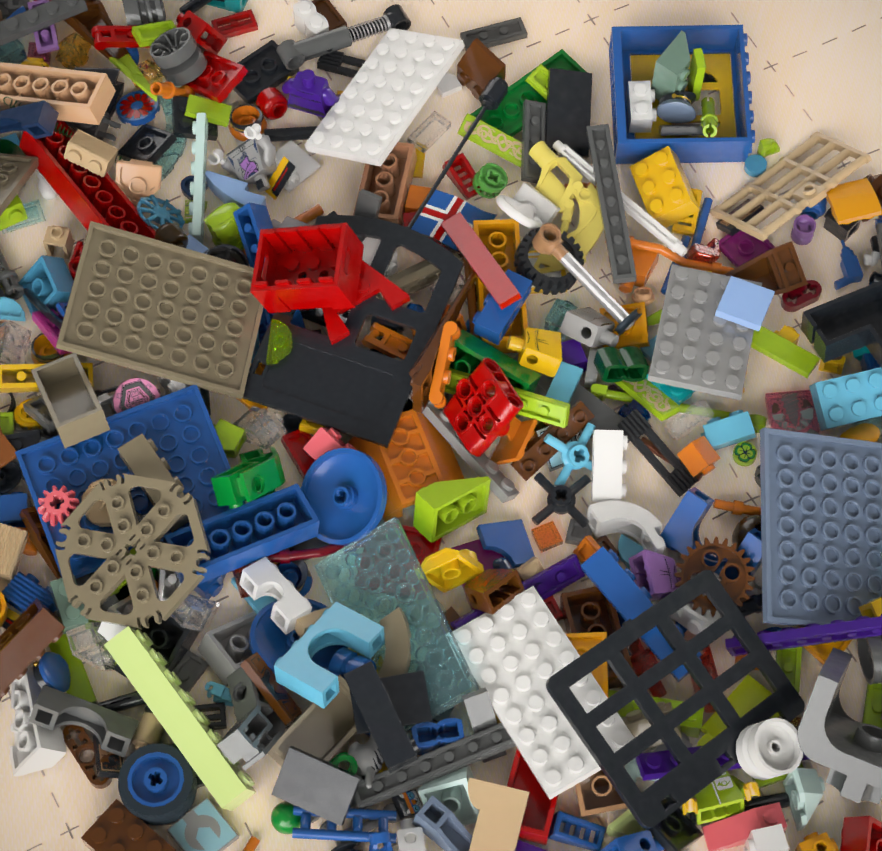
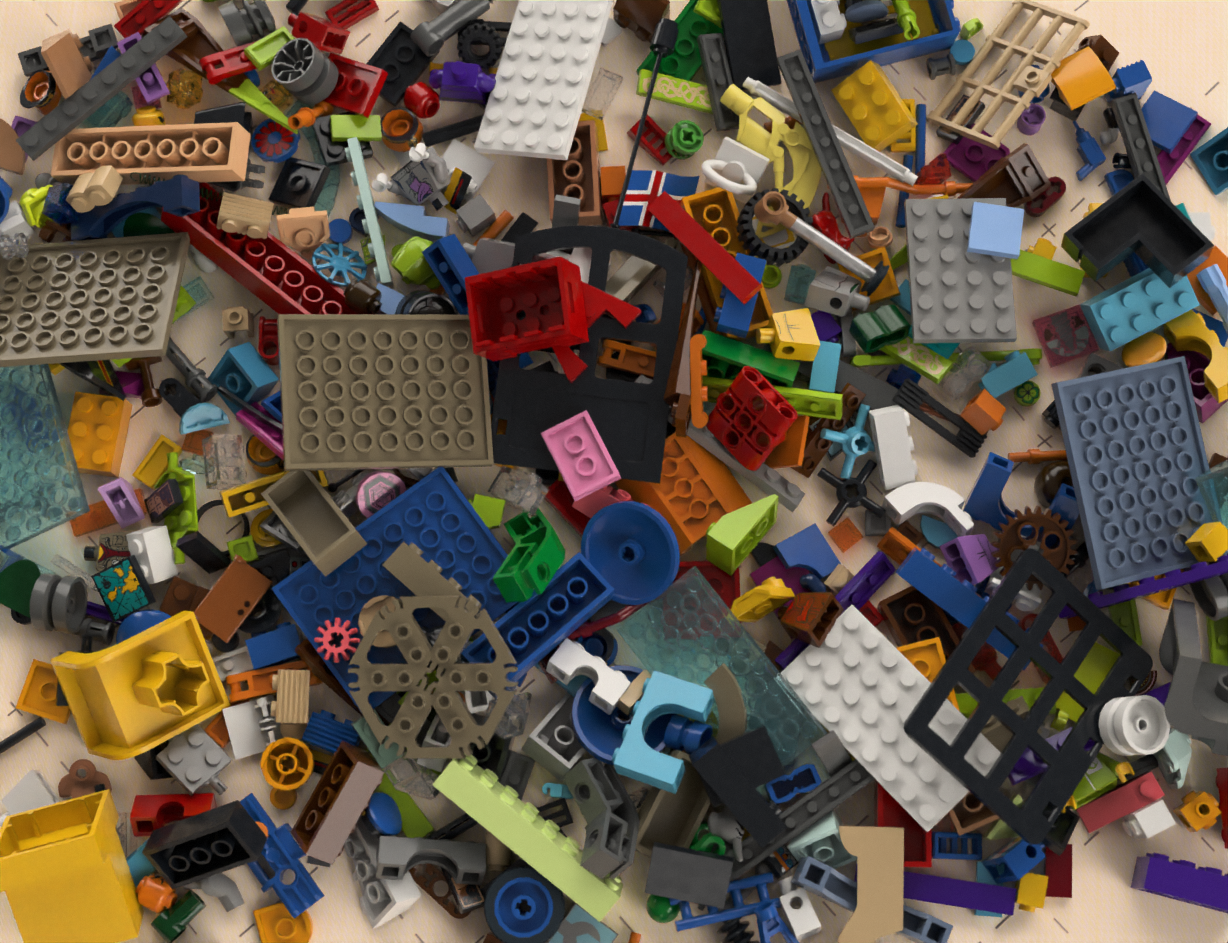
camera: 10 degrees left, 15 degrees up
reddish brown tile [240,652,303,725] -> none
clear neon green plate [266,319,293,365] -> none
none -> blue tile [329,218,353,244]
none -> light grey brick [456,194,496,238]
none -> black tyre [457,23,503,70]
none -> bright pink tile [541,410,621,501]
none -> black tile [751,542,777,567]
none -> lime plate [762,264,782,289]
none -> red animal [811,192,855,264]
none -> dark grey bush [926,53,956,80]

